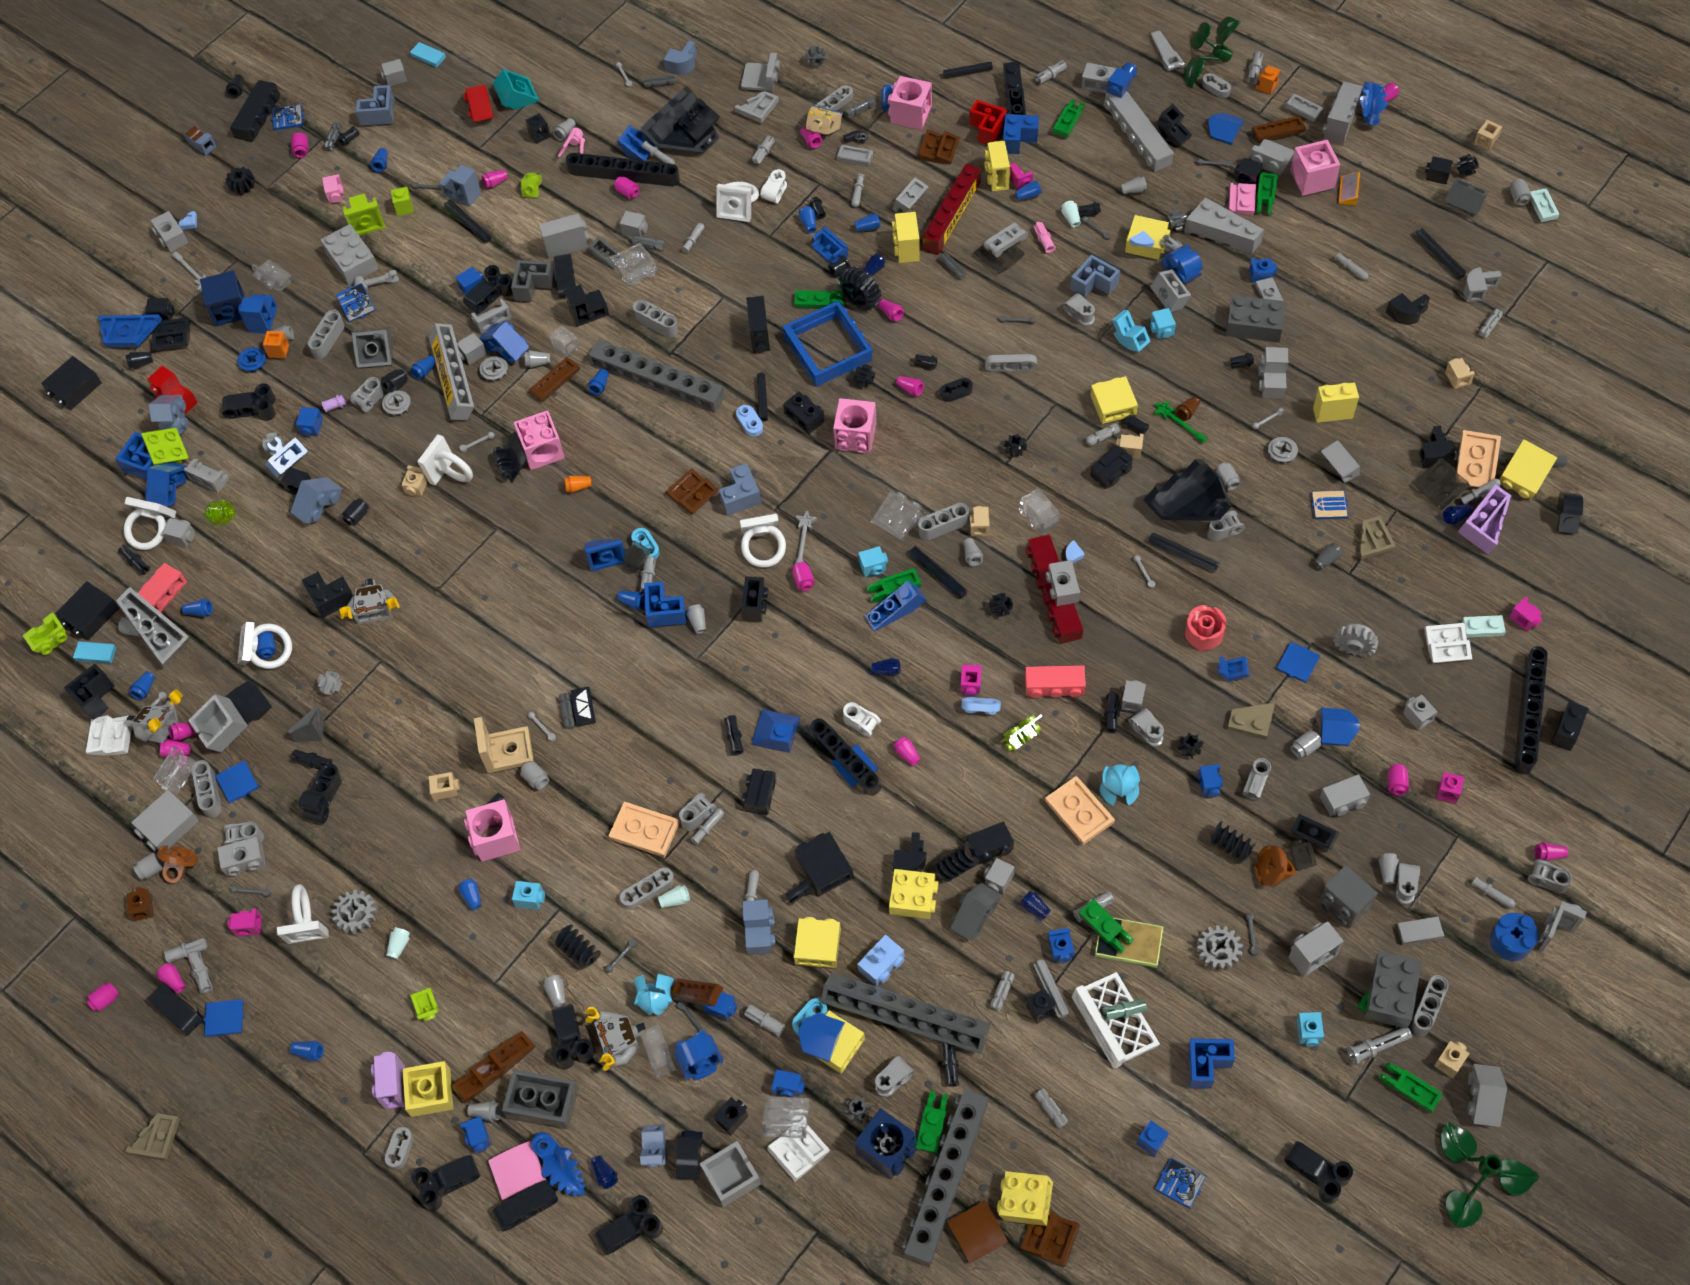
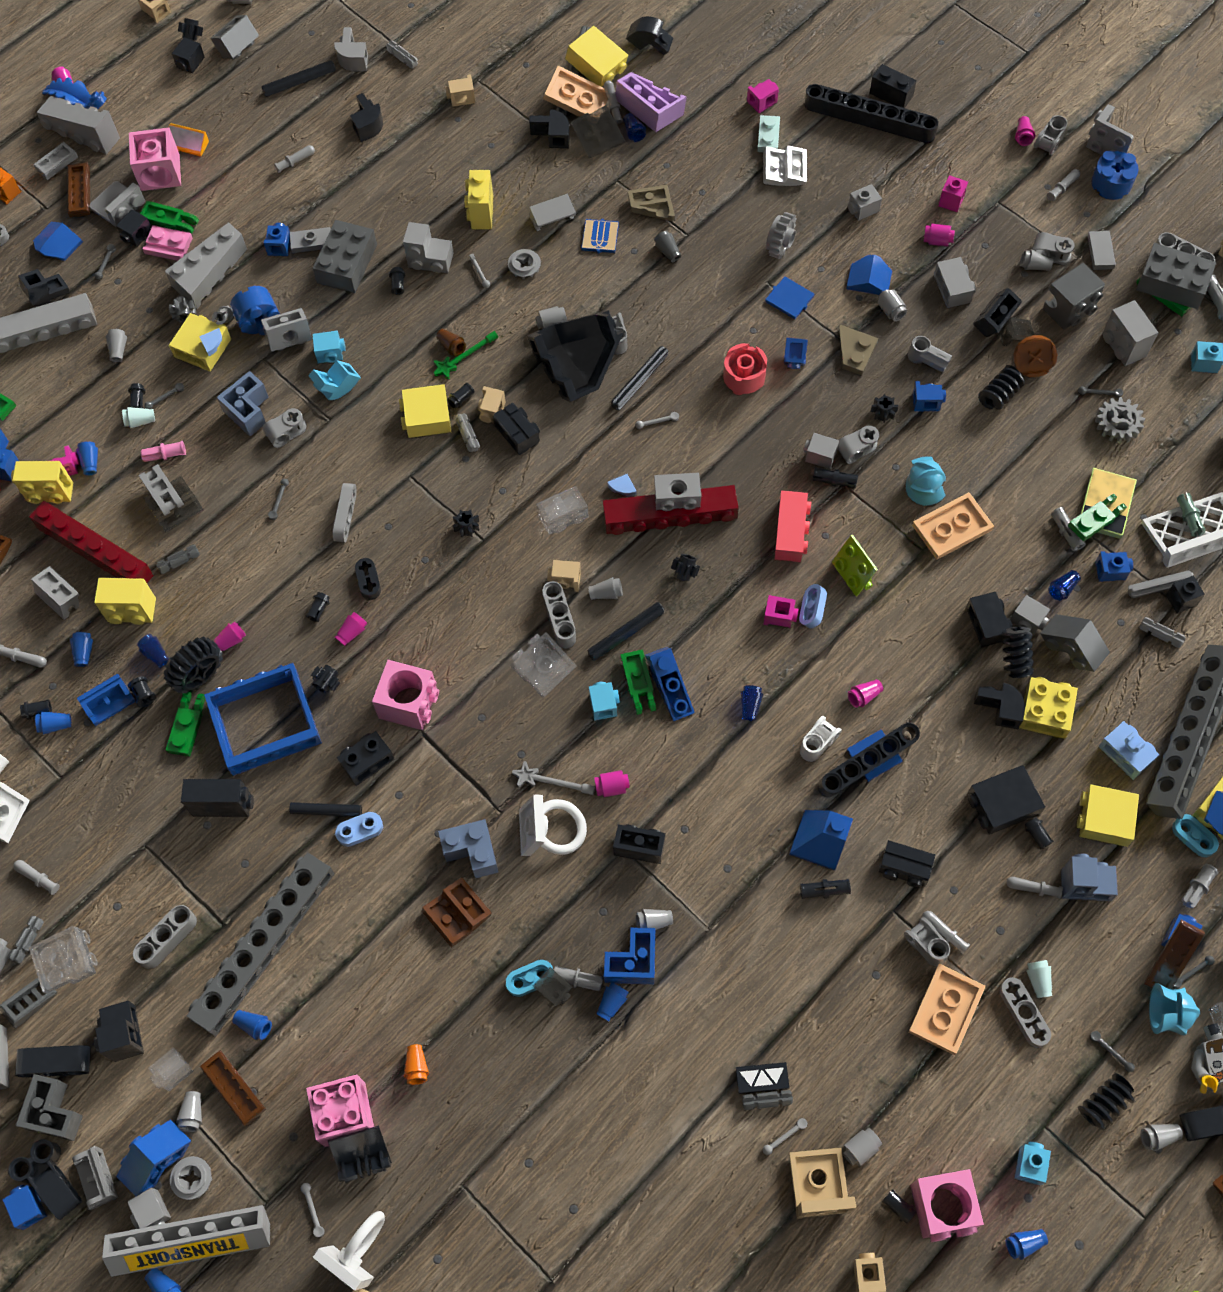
camera: 85 degrees left, 5 degrees up
blue slope [584,539,627,572] -> none

